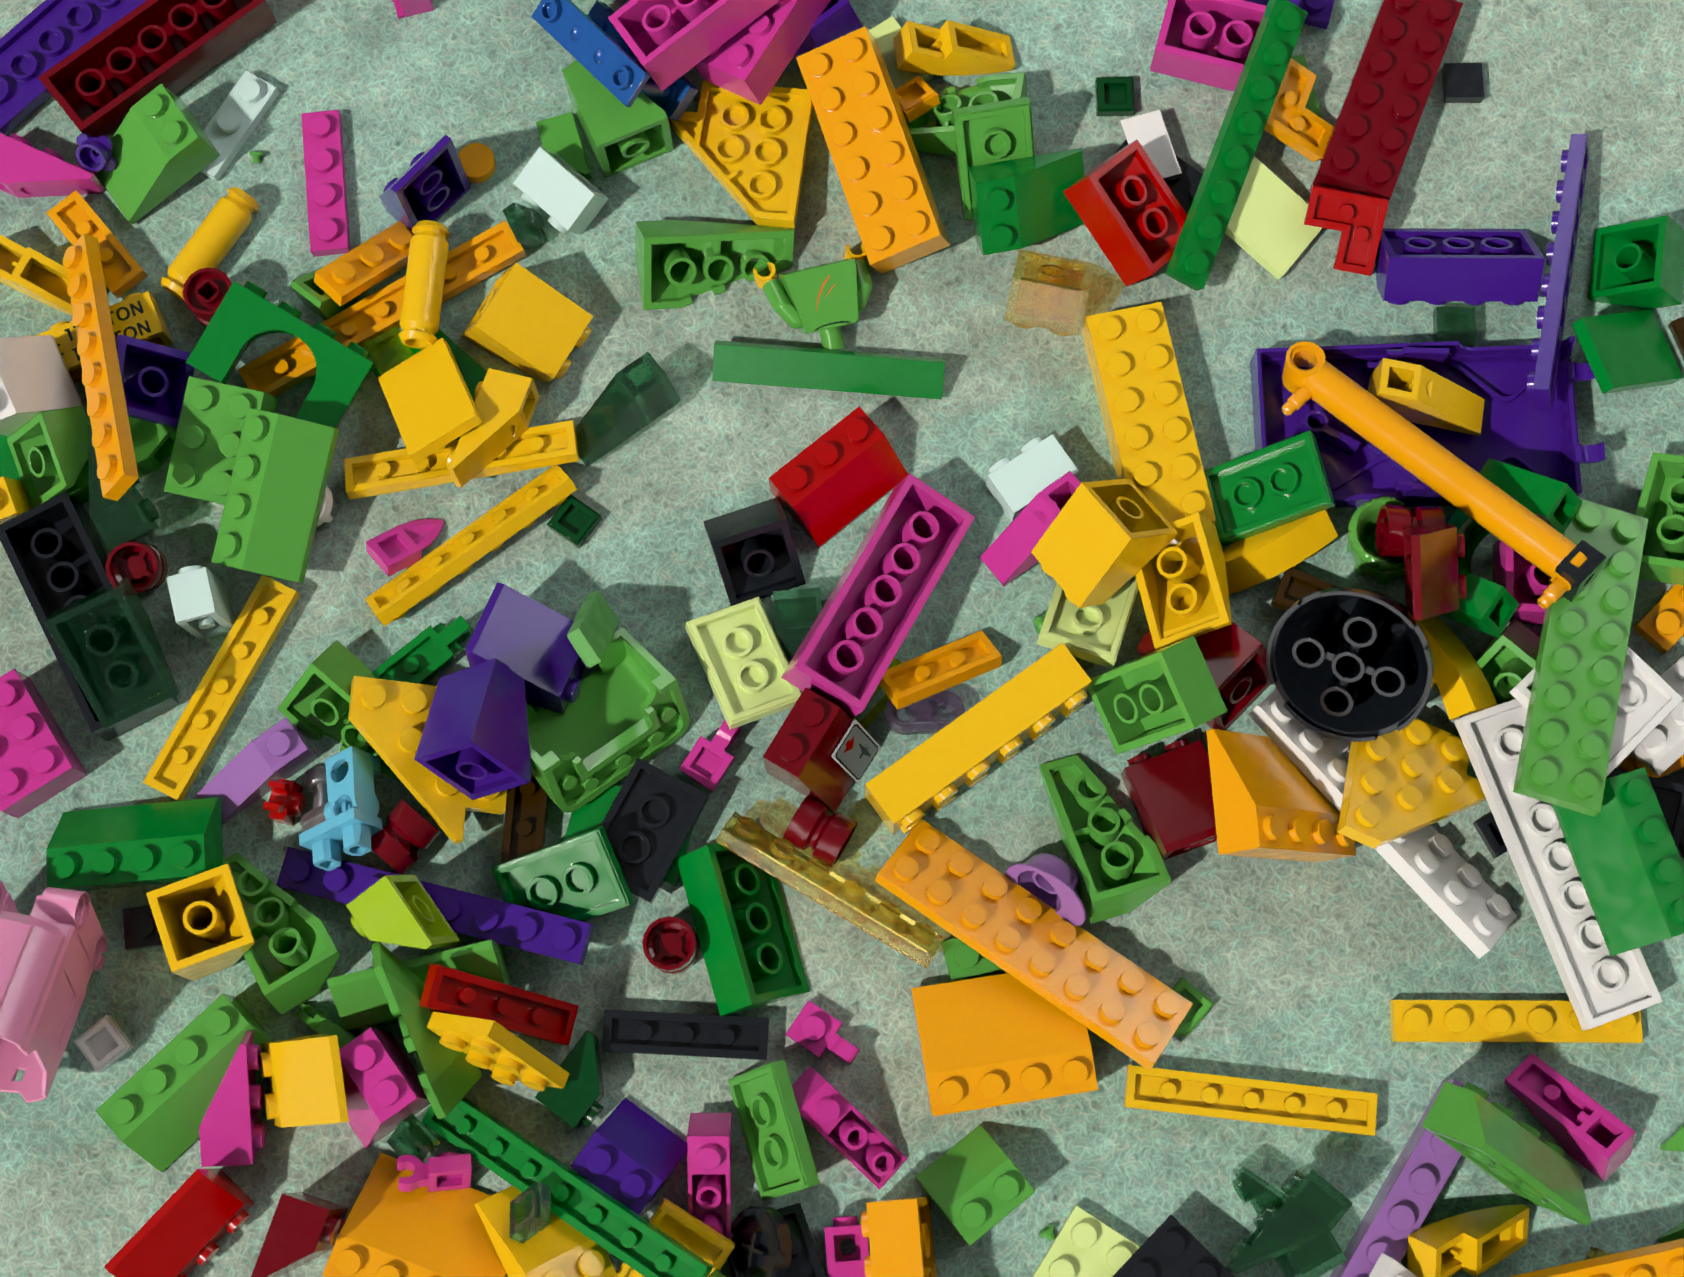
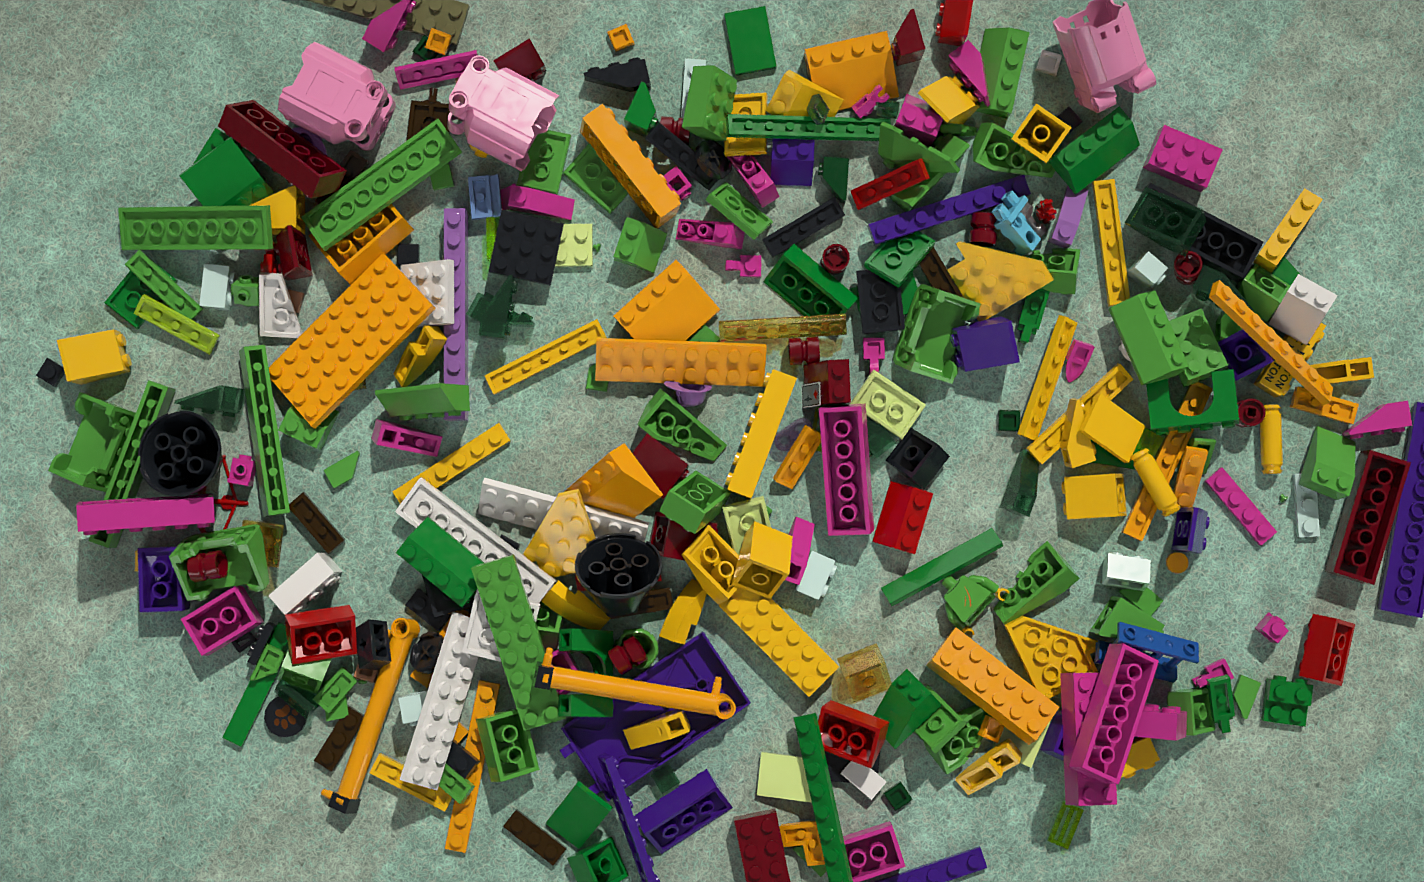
camera: 145 degrees right, 10 degrees up
dark purple plate [76,133,116,172] -> none
lime slope [346,875,460,950] -> none
dark purple slope [414,658,532,800] -> none
yellow plate [427,1012,570,1091] -> none
clear green plate [502,202,549,249] -> none
bright green tile [567,589,619,668] -> none
green tile [1204,430,1335,546] -> none
red plate [1304,185,1389,276] -> none
dark red slope [1403,524,1466,620] -> none

